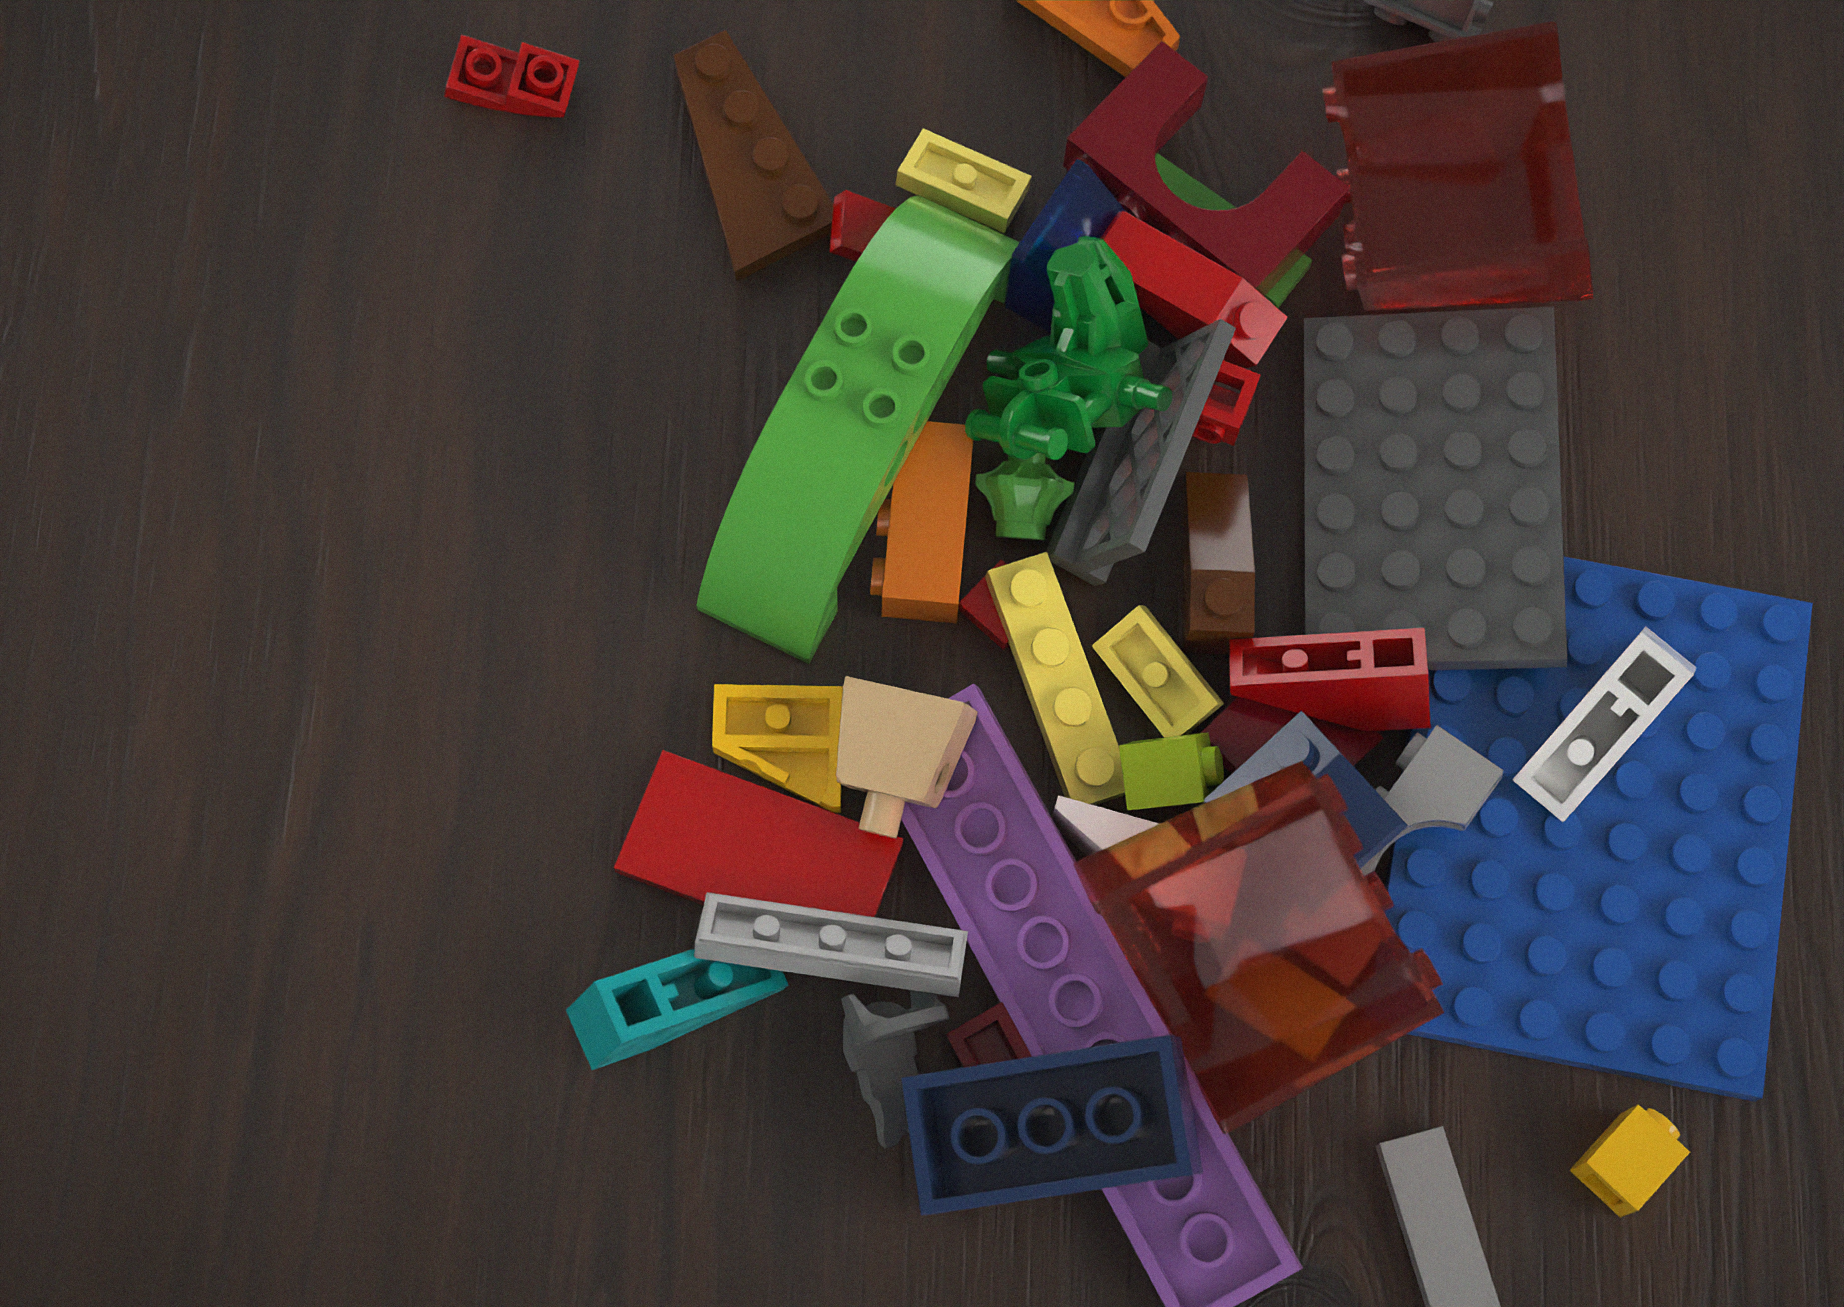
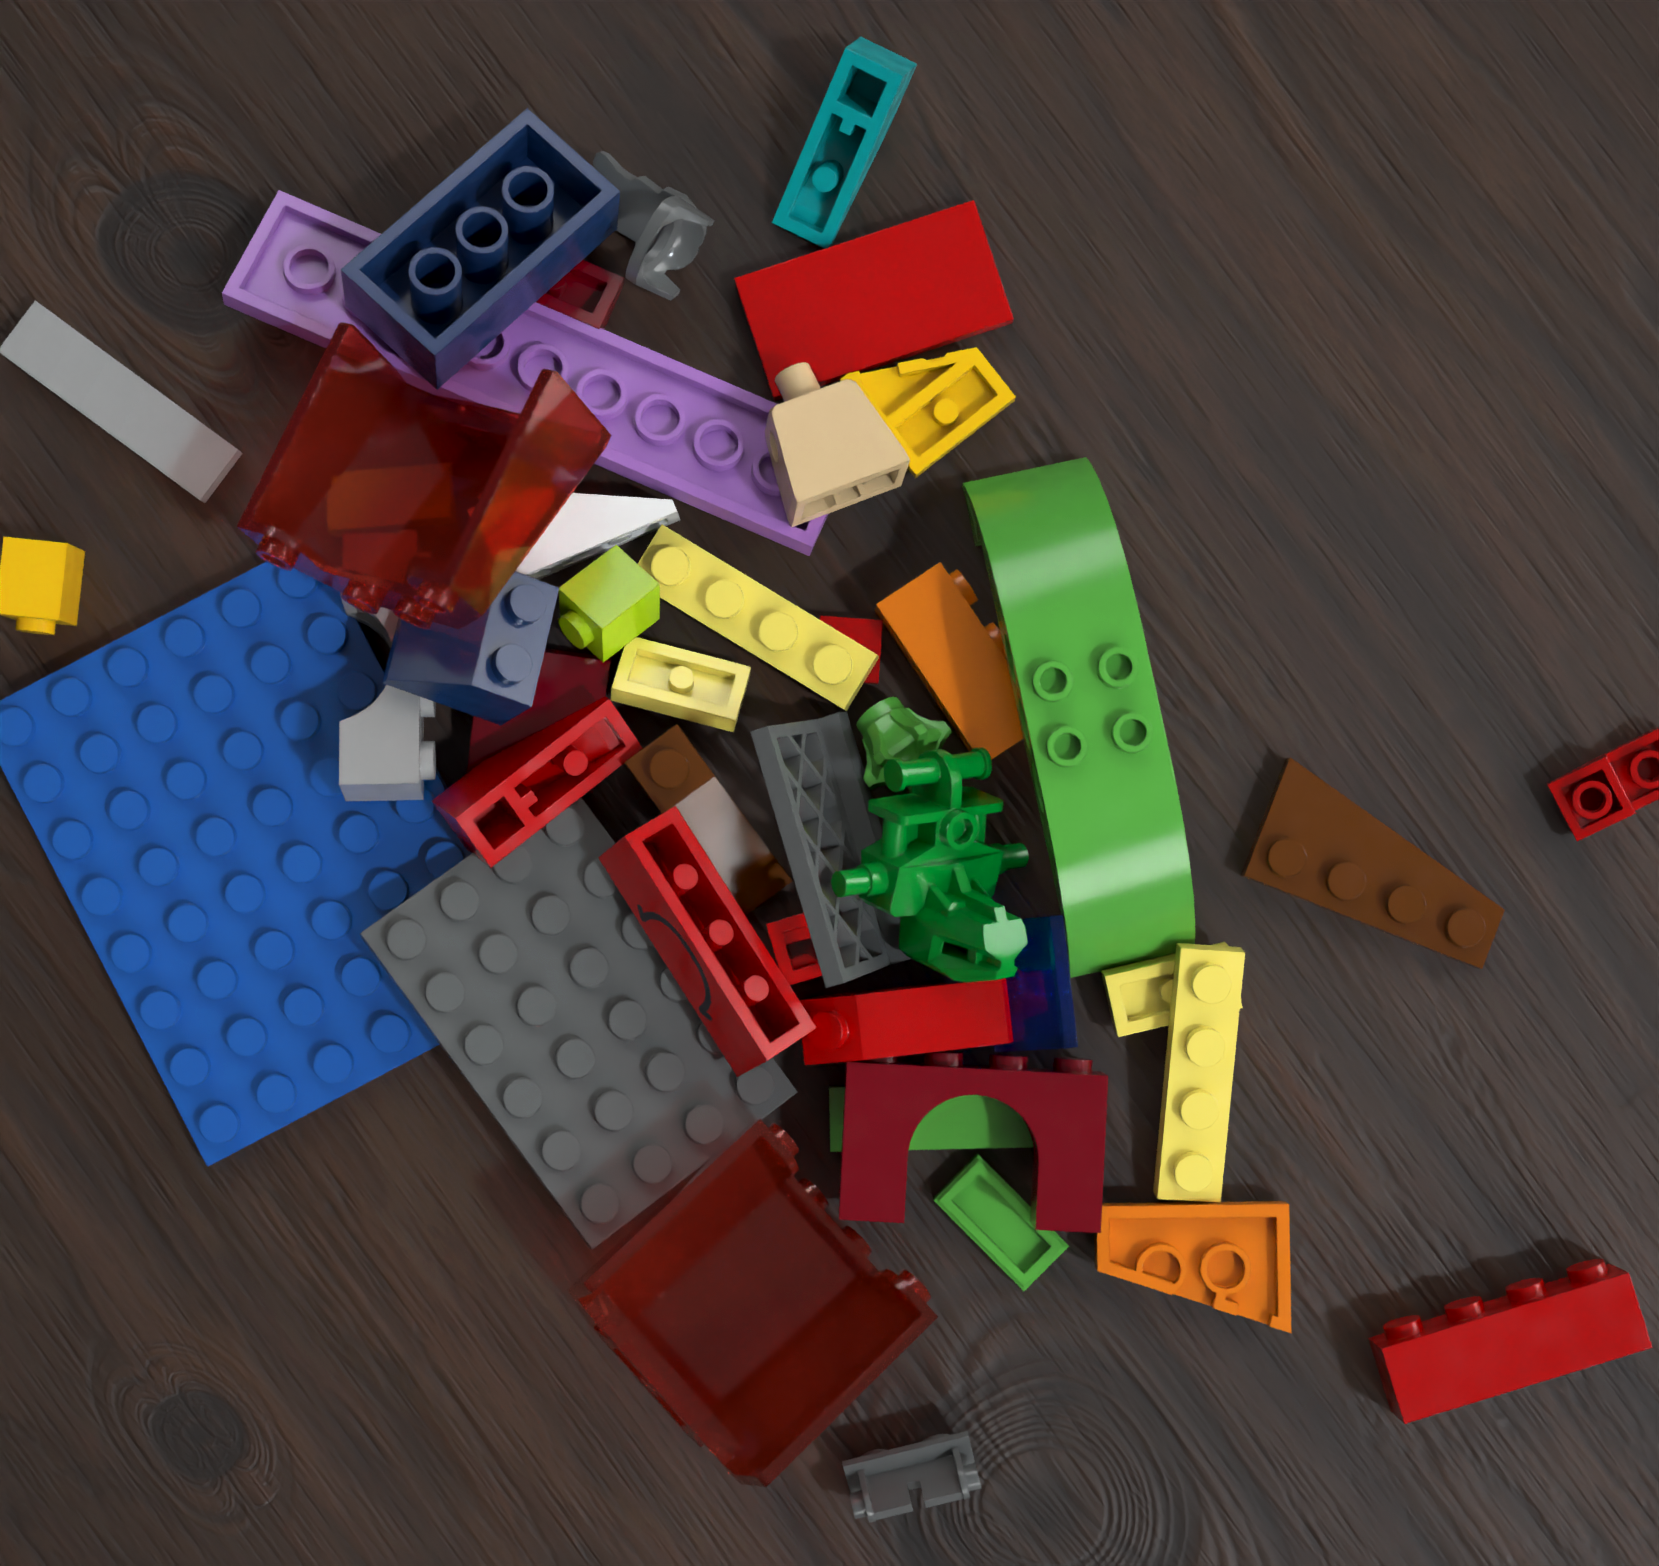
camera: 140 degrees right, 15 degrees up
light grey tile [694,892,968,997] -> none
red tile [829,190,896,262] -> none
white slope [1513,627,1697,822] -> none
none -> red brick [598,806,817,1077]
none -> bright green tile [933,1153,1069,1291]
none -> light yellow plate [1153,943,1245,1203]

